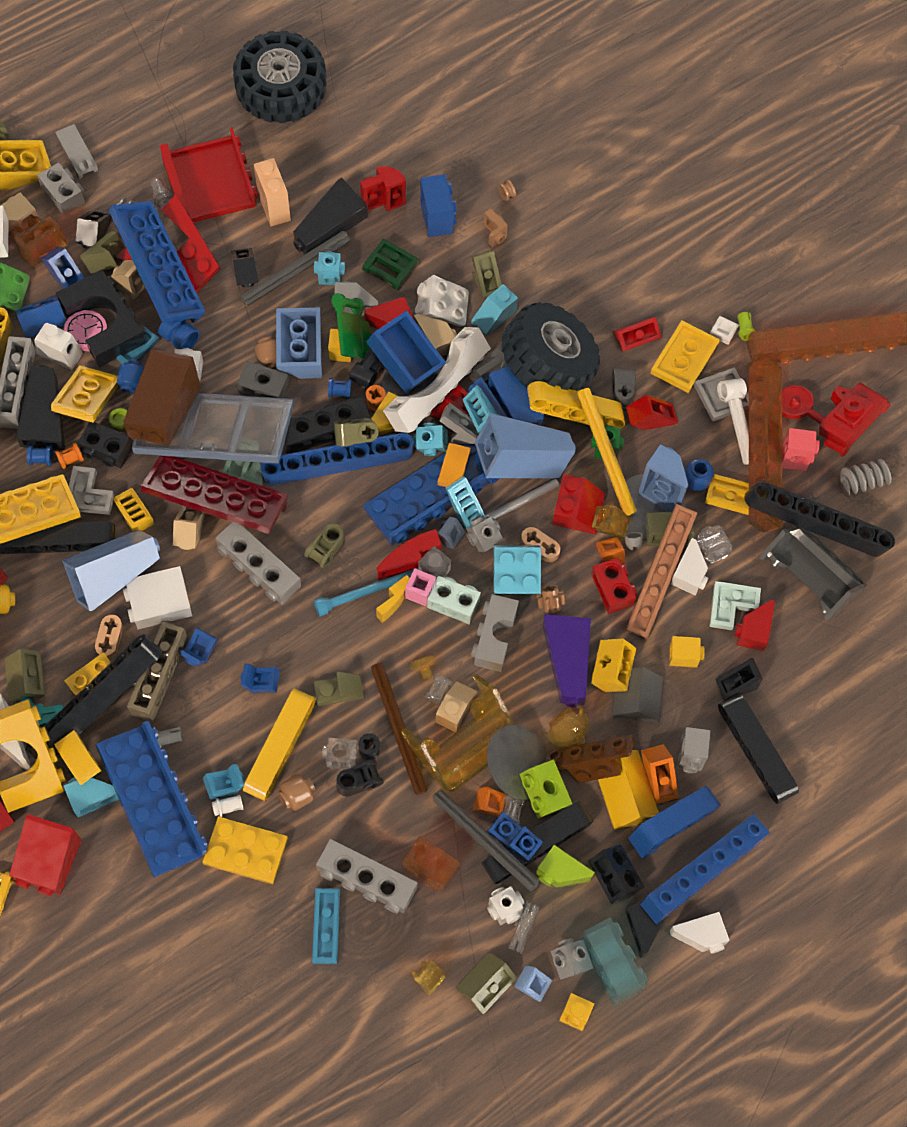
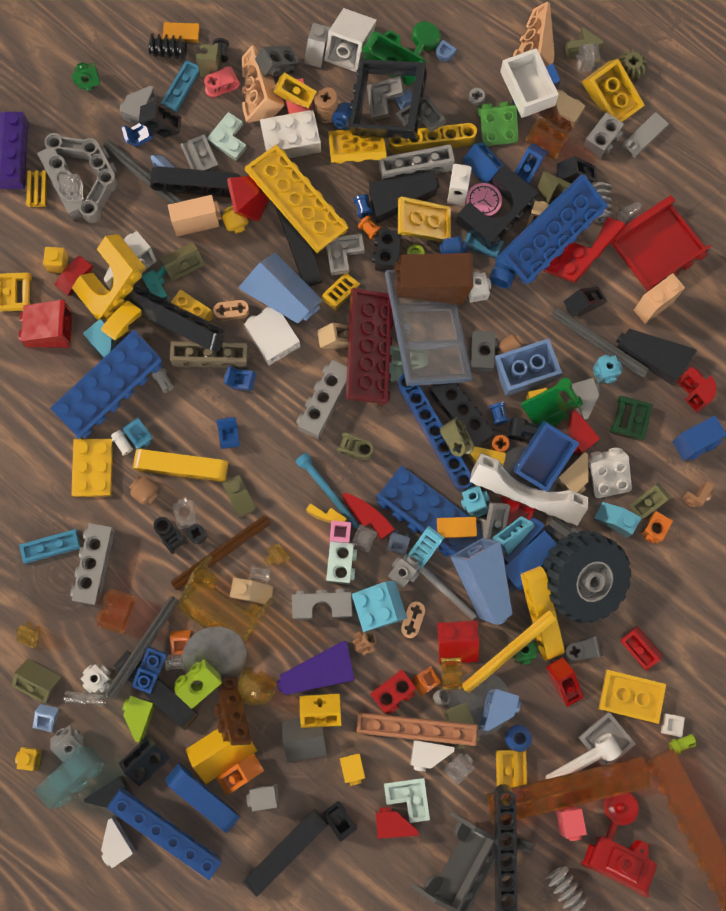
camera: 75 degrees right, 10 degrees up
none -> orange brick [641,511,673,544]

